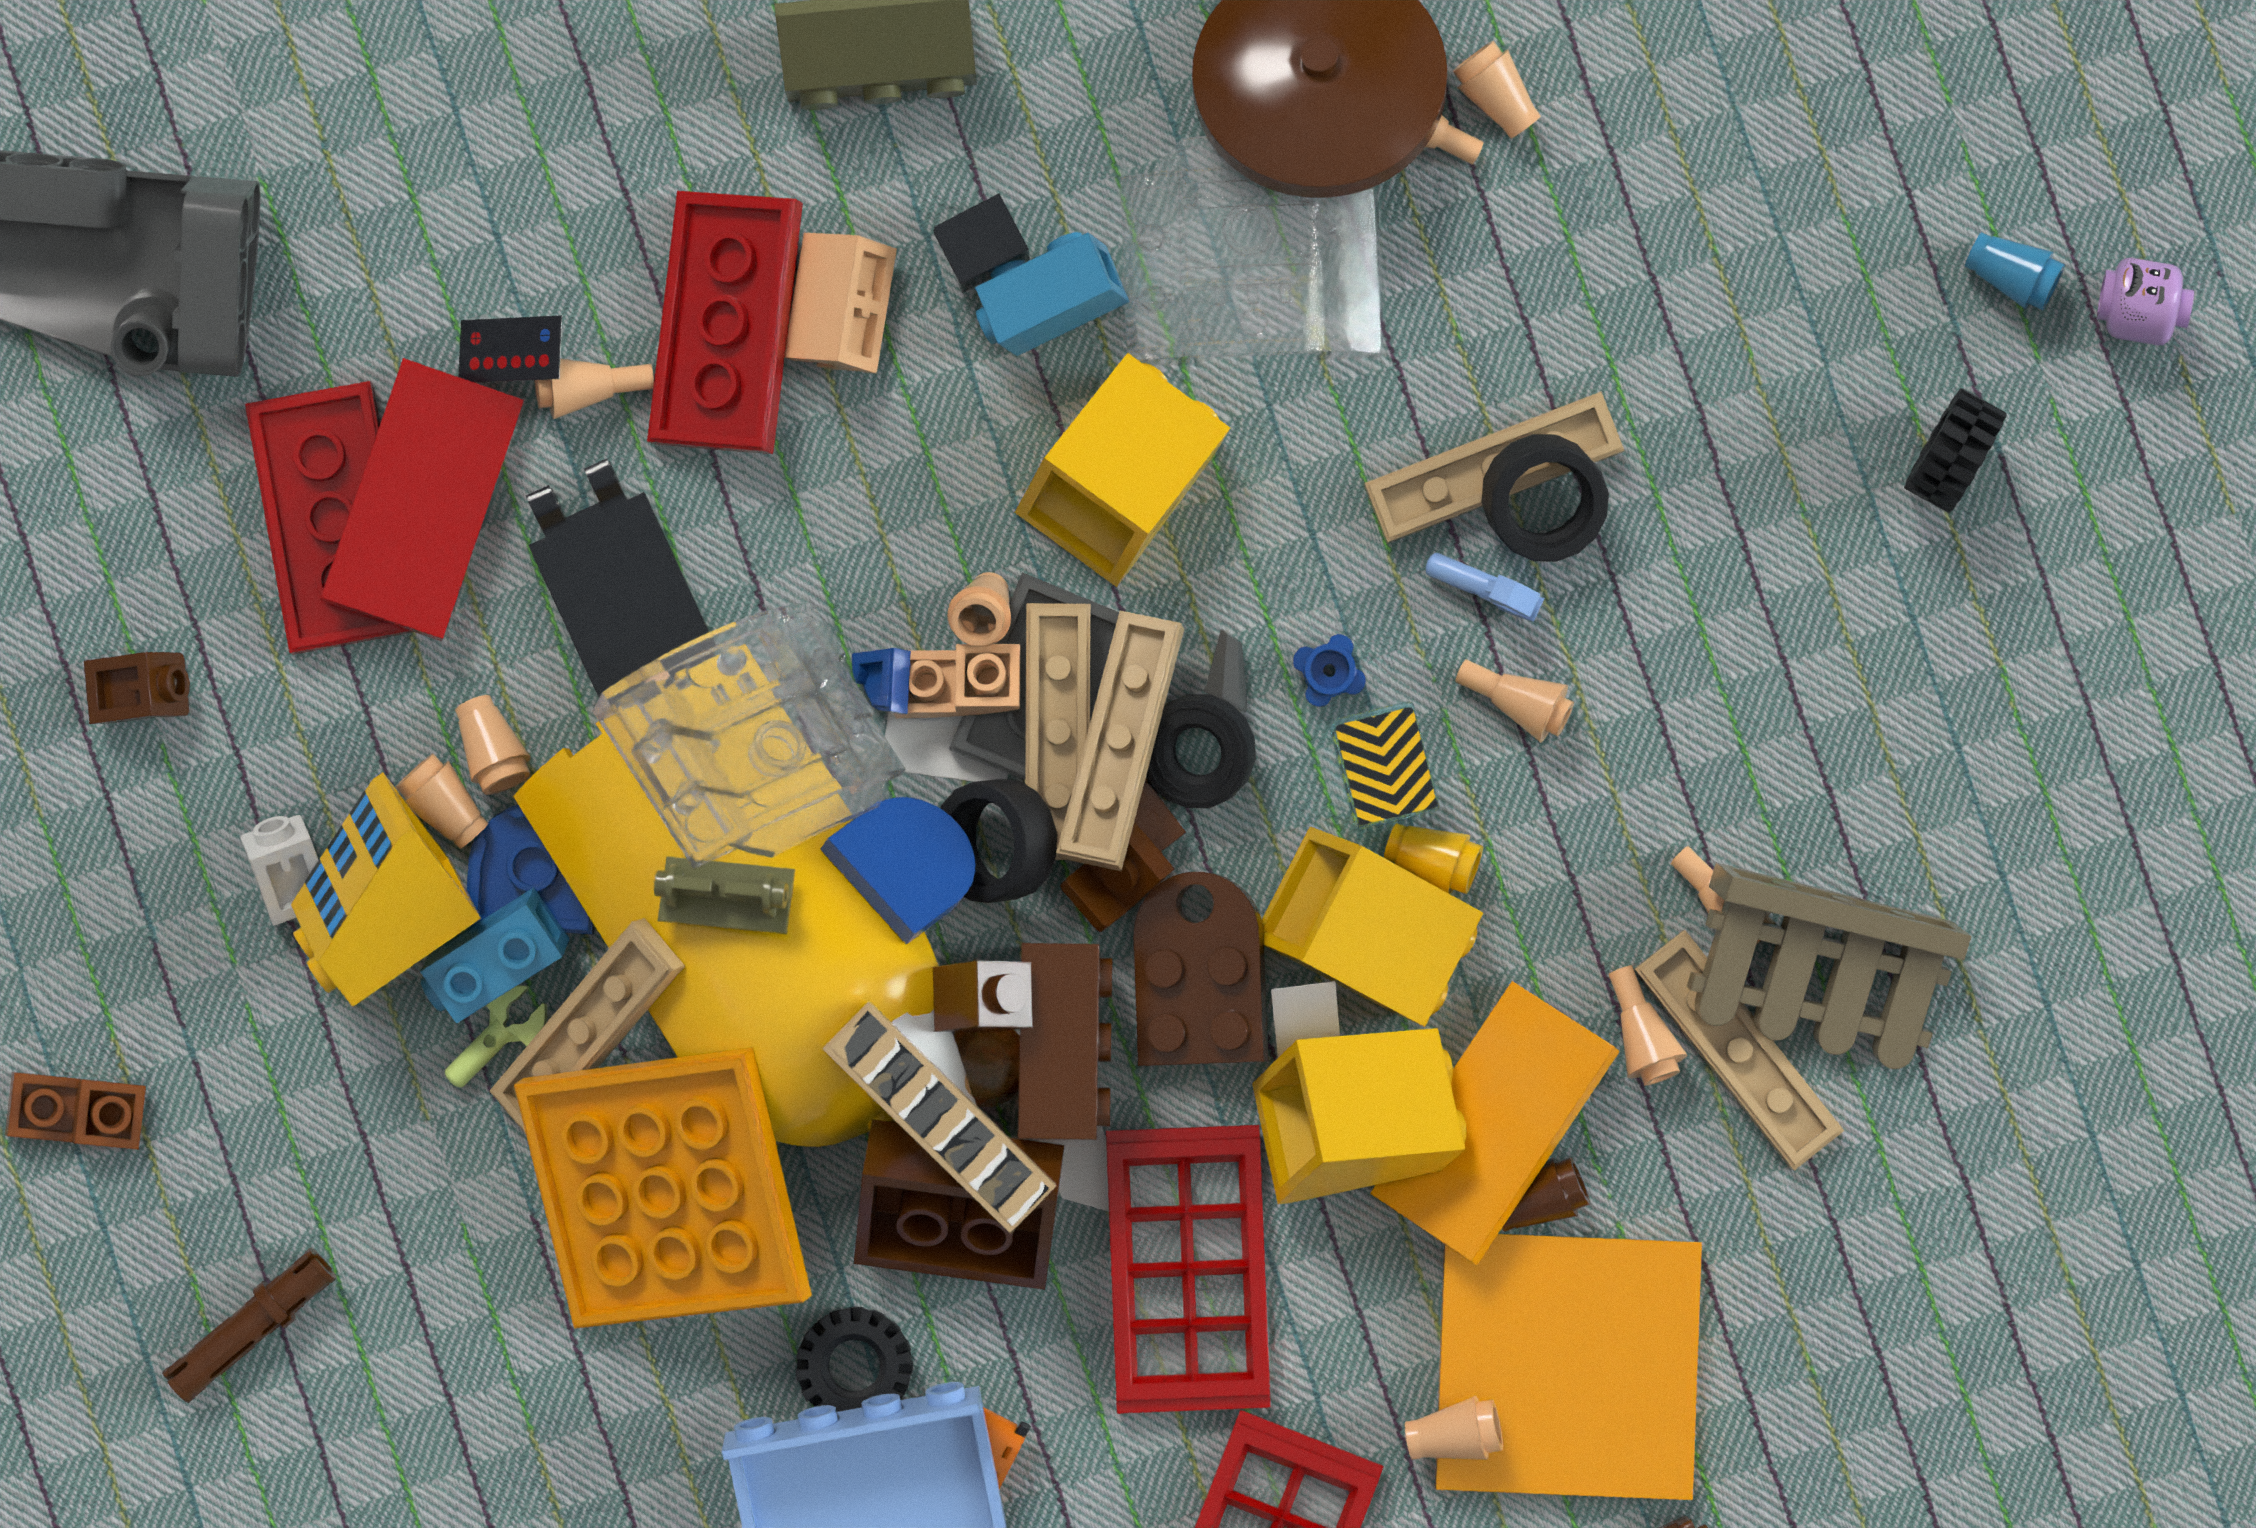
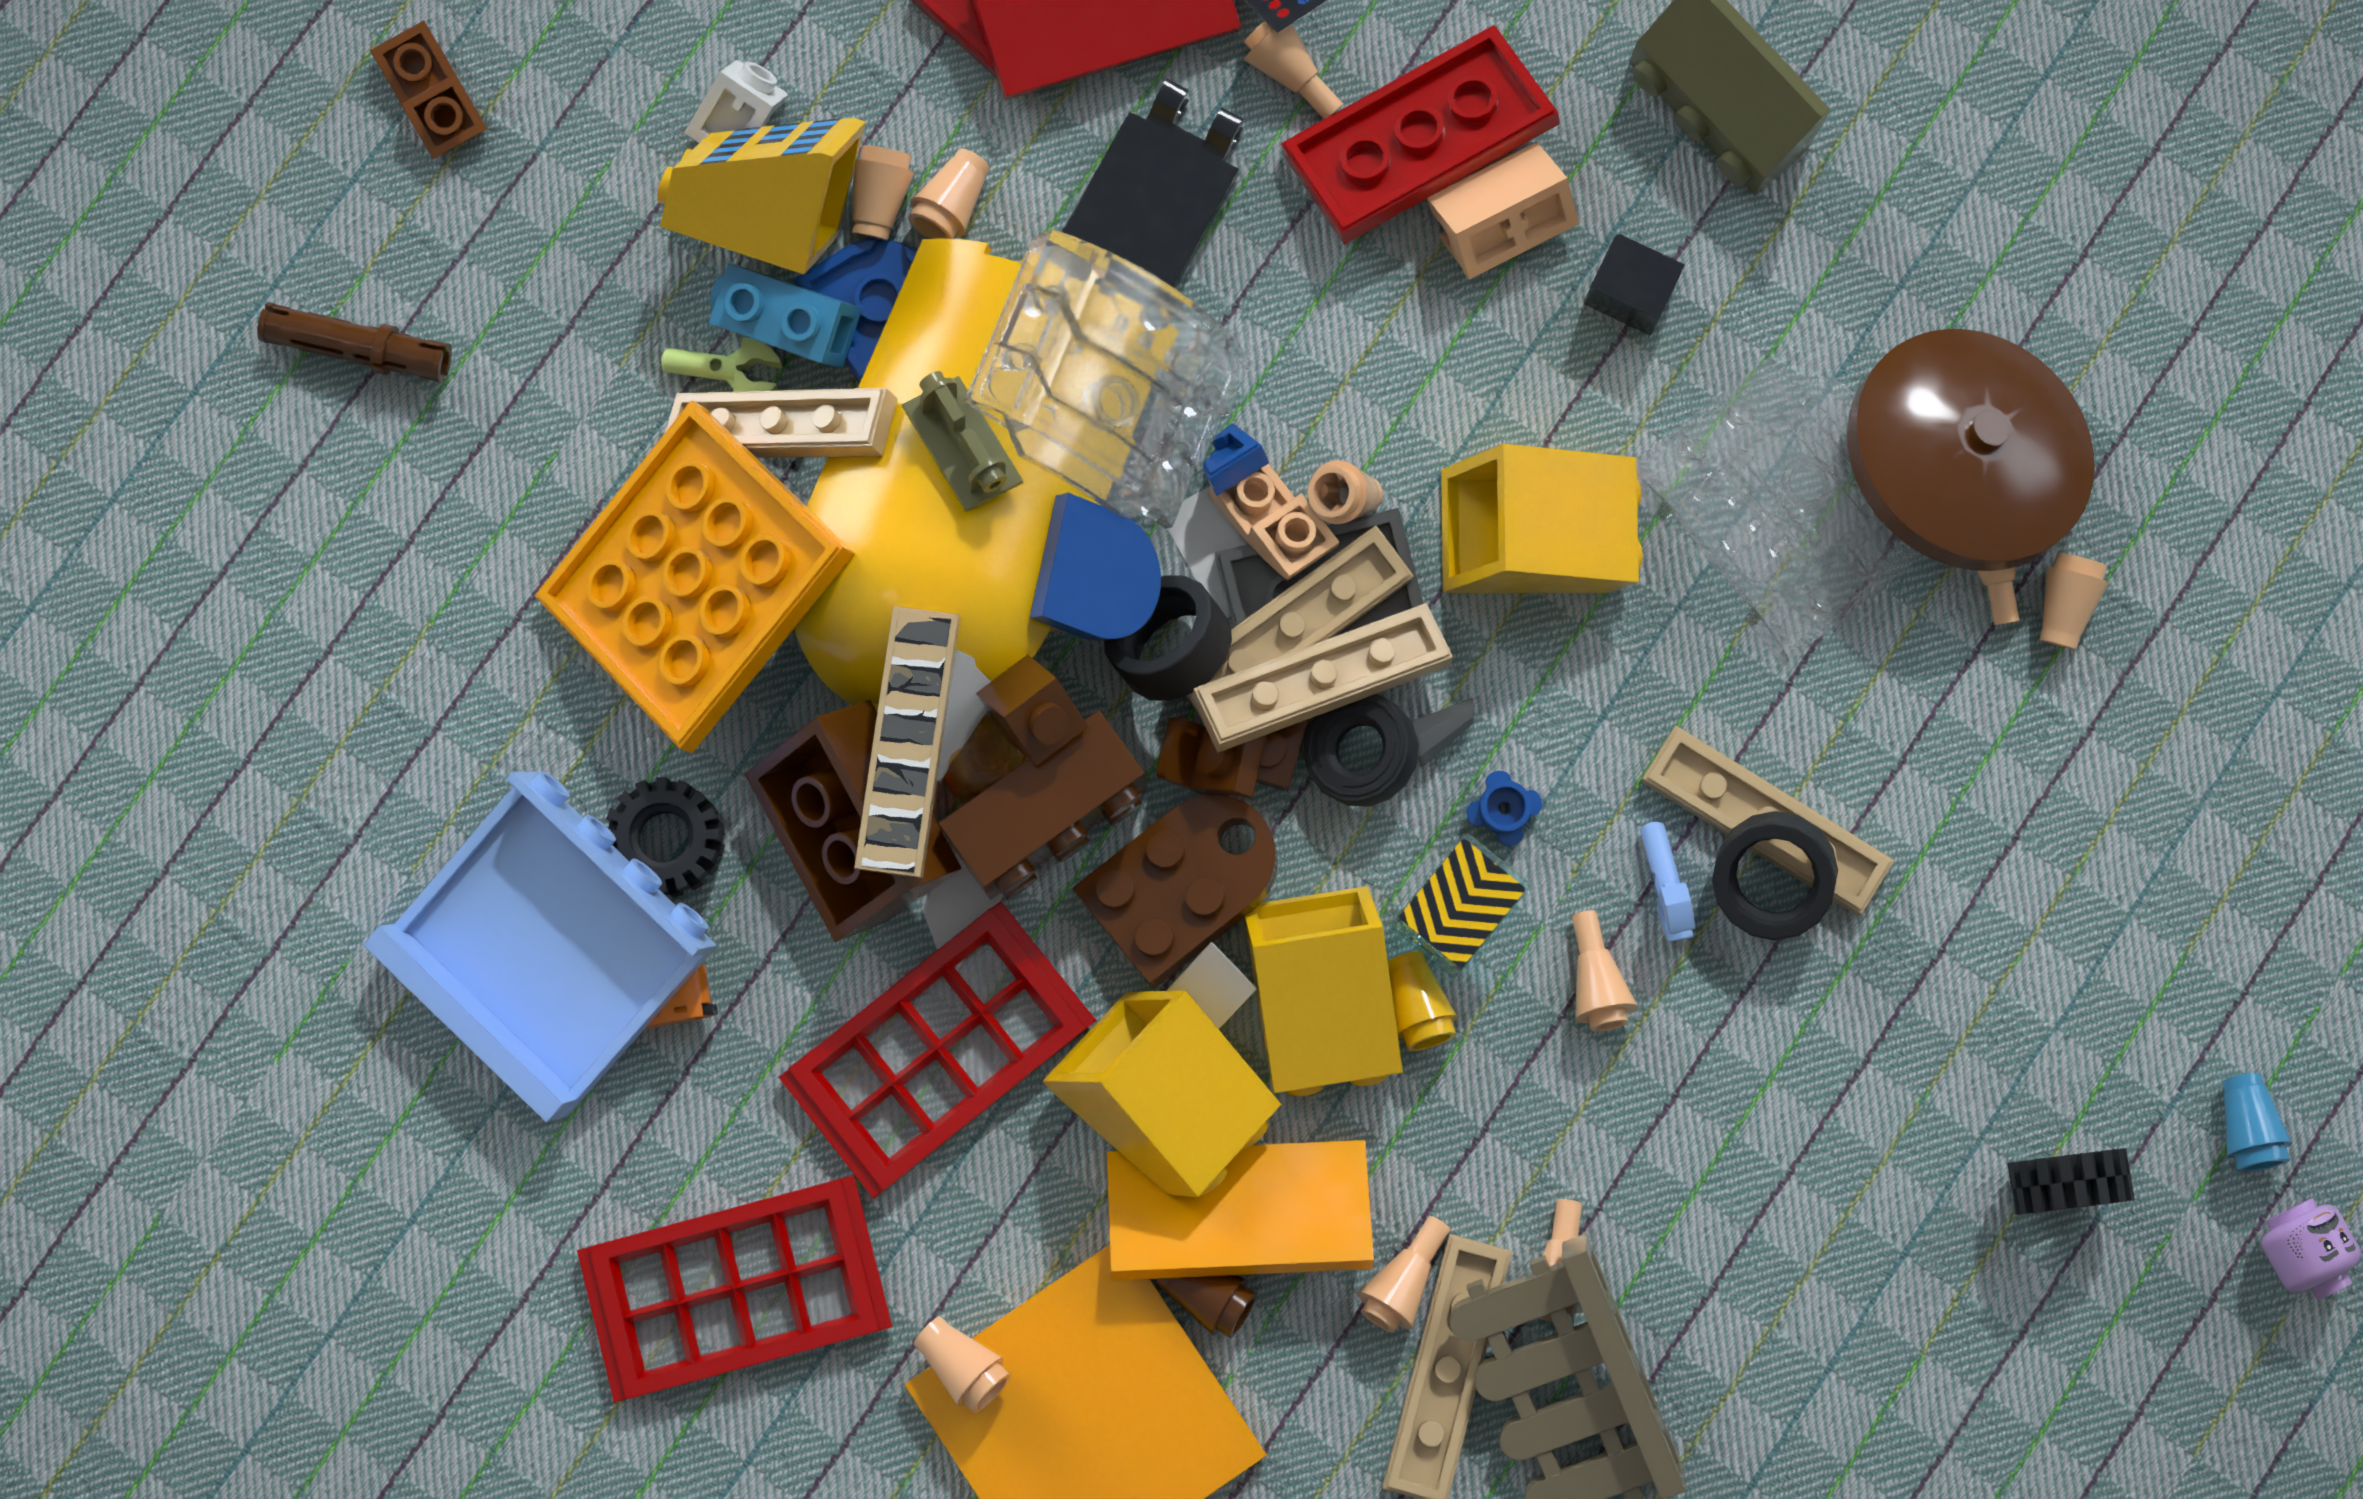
camera: 55 degrees right, 5 degrees down
dark azure brick [975,232,1130,356] -> none

